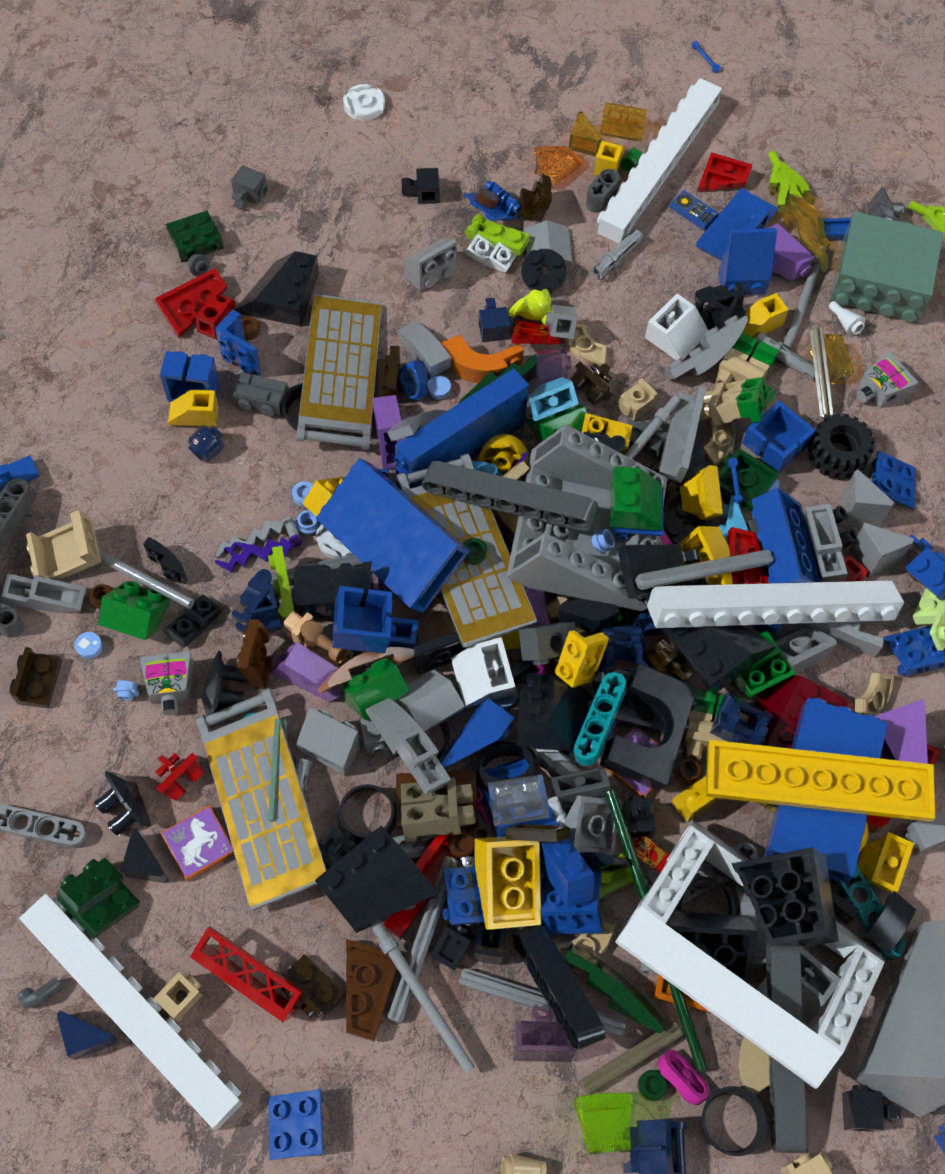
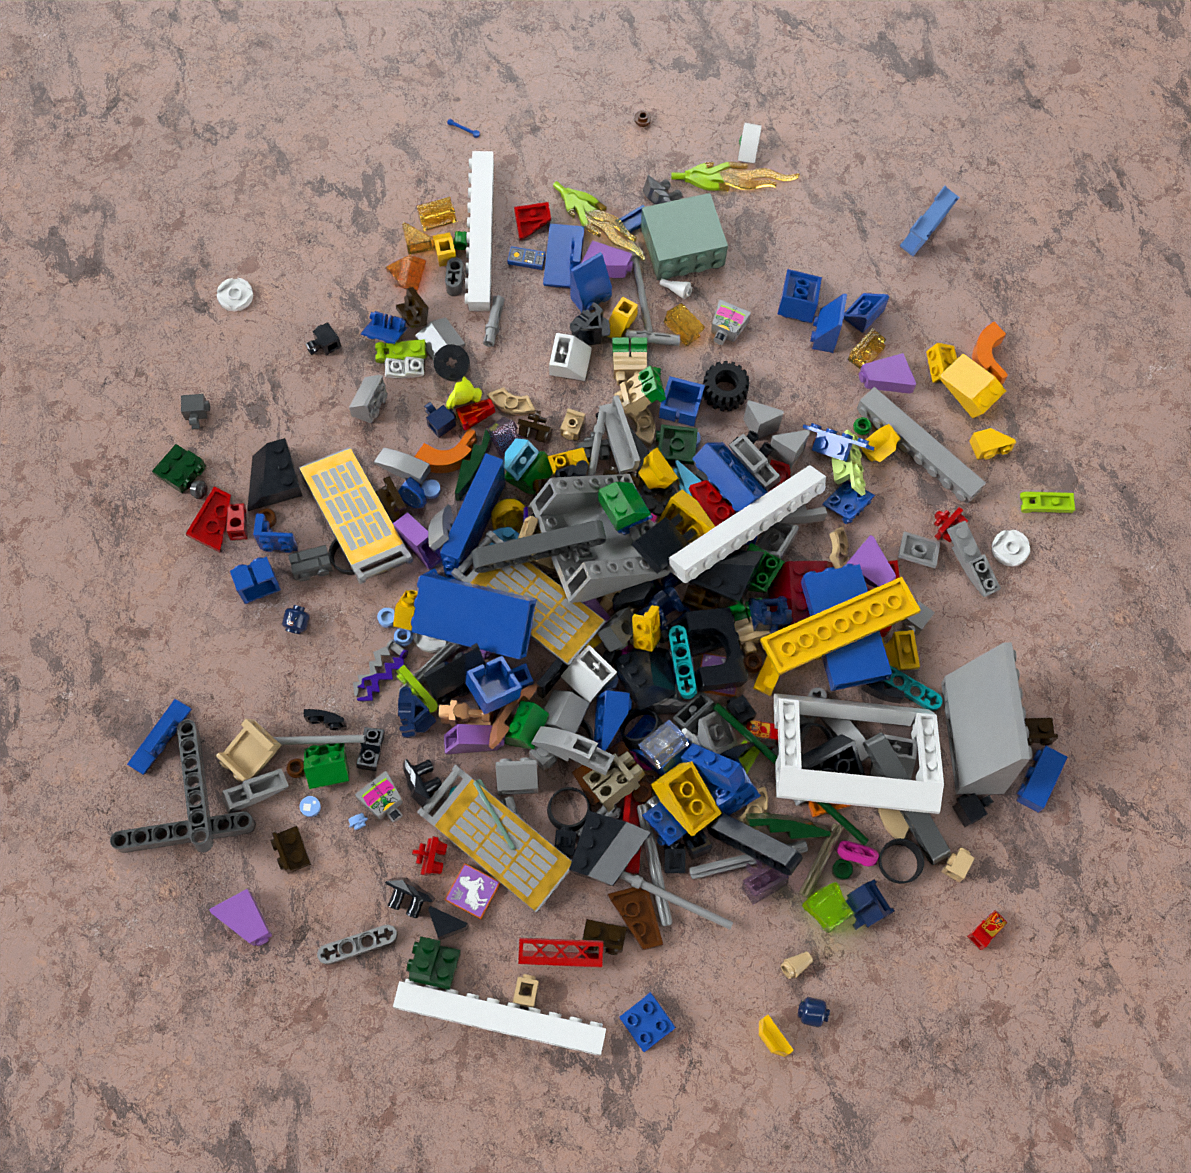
camera: 30 degrees left, 5 degrees up
dark grey arm [18,977,63,1009] -> none
dark blue slope [57,1010,117,1060] -> none
yellow slope [168,390,219,427] -> none
reddish brown plate [236,619,271,689] -> none
dark green tile [463,538,487,565] -> none
reddish brown tile [476,188,500,208] -> none
dark brown tile [506,823,570,842] -> none
light grey brick [545,305,577,339] -> none
light blue plate [592,528,615,554] -> none
light grey axle [635,550,773,590] -> none
light grey slope [665,315,748,380] -> none
blue hinge [727,458,743,504] -> none
black wedge [731,847,839,946] -> none
dark tan axle [810,327,834,418] -> none
black slope [865,891,916,954] -> none
blue hinge [871,450,915,509] -> none
none -> reddish brown plate [634,110,651,127]

